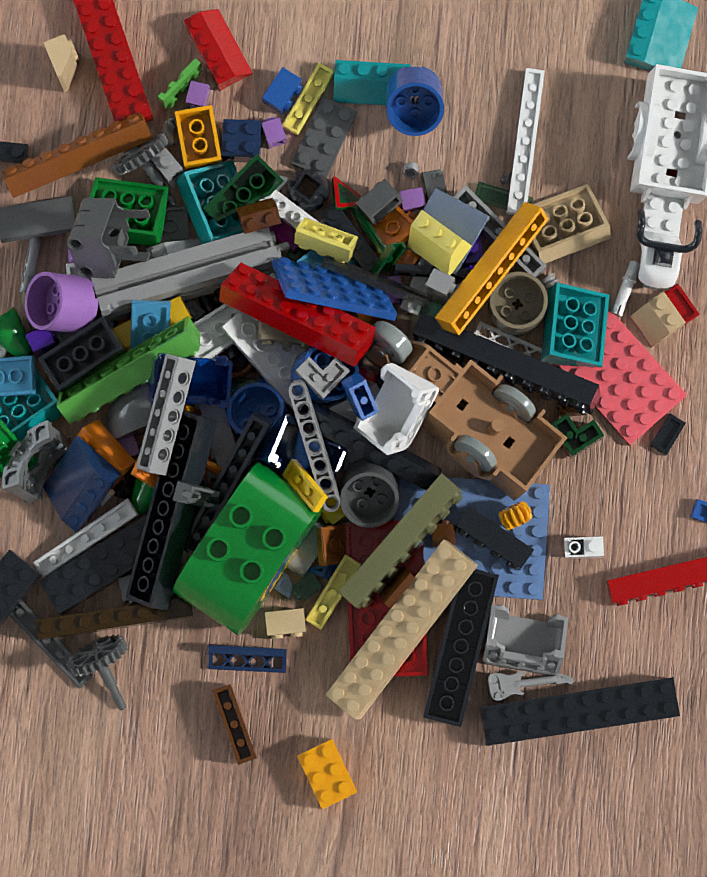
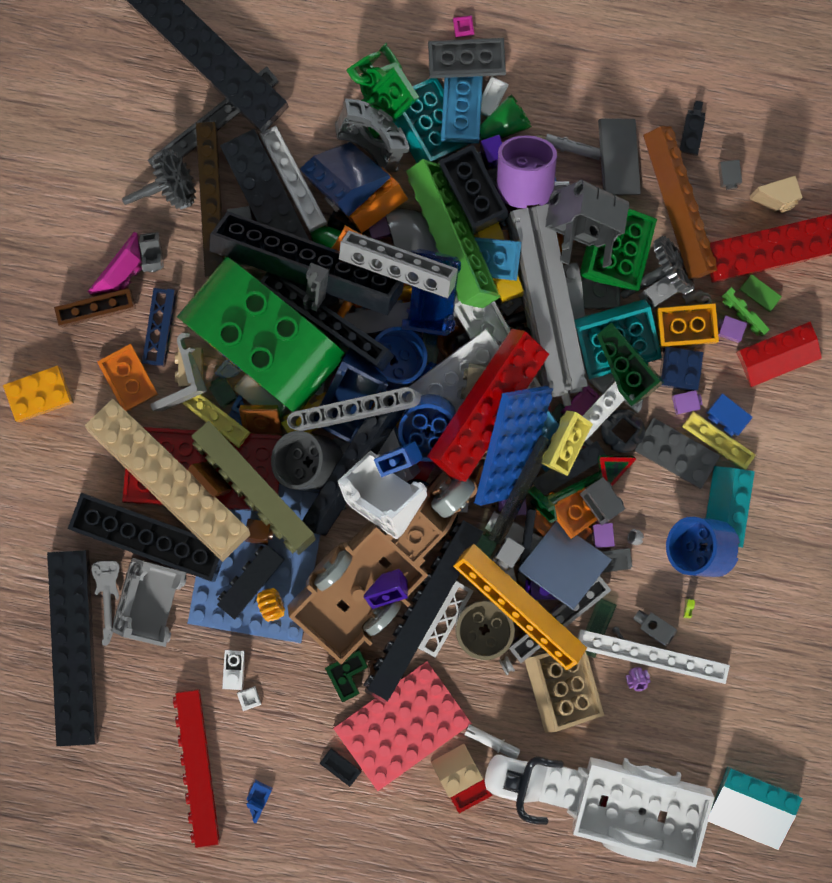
camera: 90 degrees right, 5 degrees up
reddish brown brick [236,197,281,234] -> none
yellow plate [282,459,328,512] -> none
light grey plate [294,357,349,399] -> none
light yellow slope [408,210,472,275] -> none
teal slope [541,282,609,367] -> none
none -> dark pink wedge [87,231,142,296]
none -> orange plate [97,344,159,412]
none -> dark grey brick [139,232,164,272]
none -> light grey hinge [150,333,207,412]
none -> white tile [237,686,262,711]
none -> dark purple slope [364,569,408,609]
none -> medium lavender gear [626,667,651,691]
none -> dark grey torso [633,610,678,647]
none -> lime tile [683,599,695,619]
none -> dark grey brick [718,160,742,190]
none -> bright green tile [739,274,782,312]

